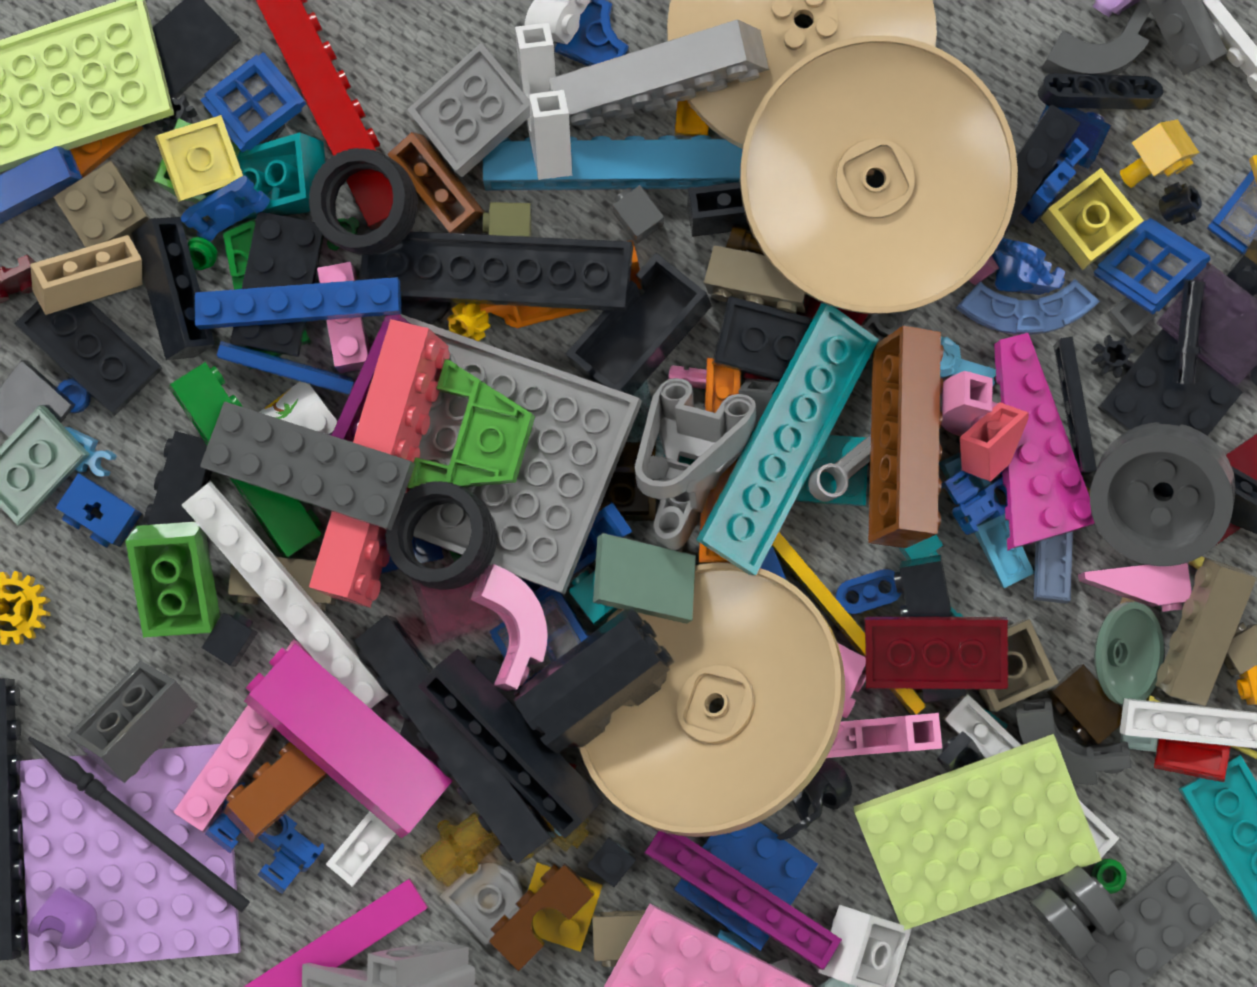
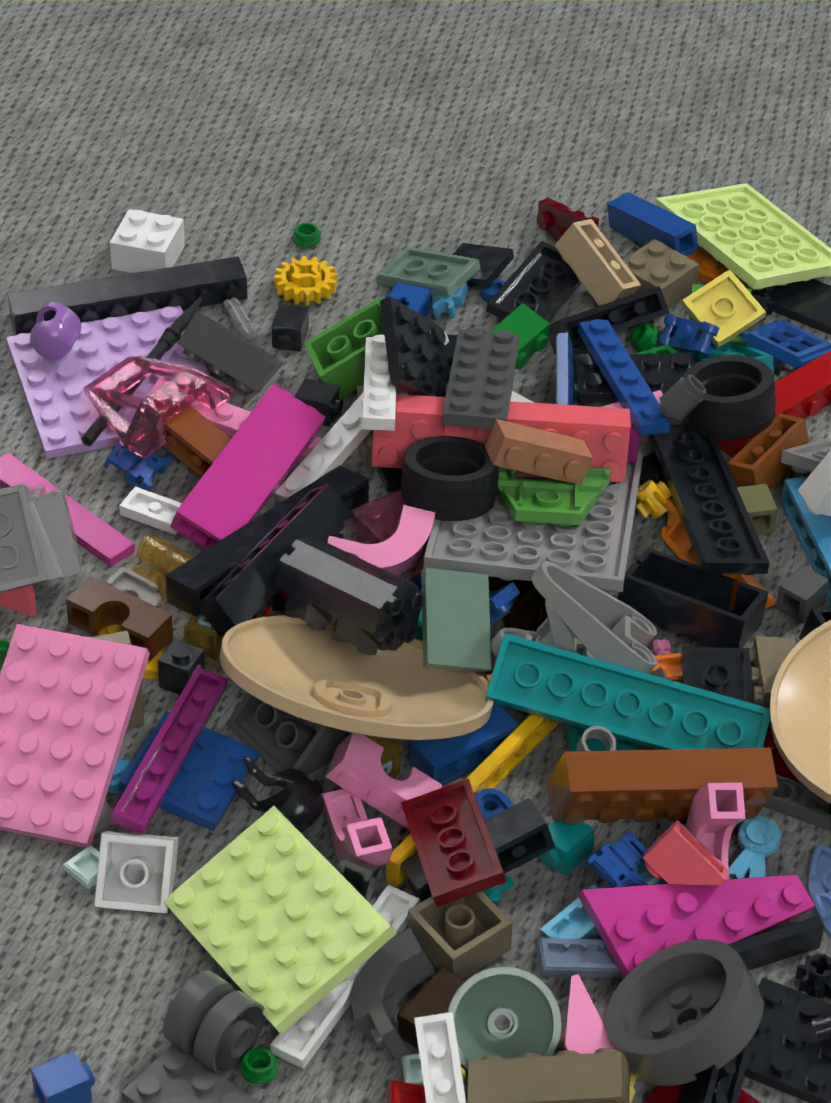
camera: 75 degrees right, 40 degrees down
none -> clear pink windscreen [84,356,235,459]
none -> light grey axle [223,297,256,341]
none -> black brick [272,304,309,352]
none -> white plate [362,335,396,431]
none -> black plate [380,296,450,397]
none -> nougat brick [485,419,593,485]
none -> dark grey brick [660,374,706,421]

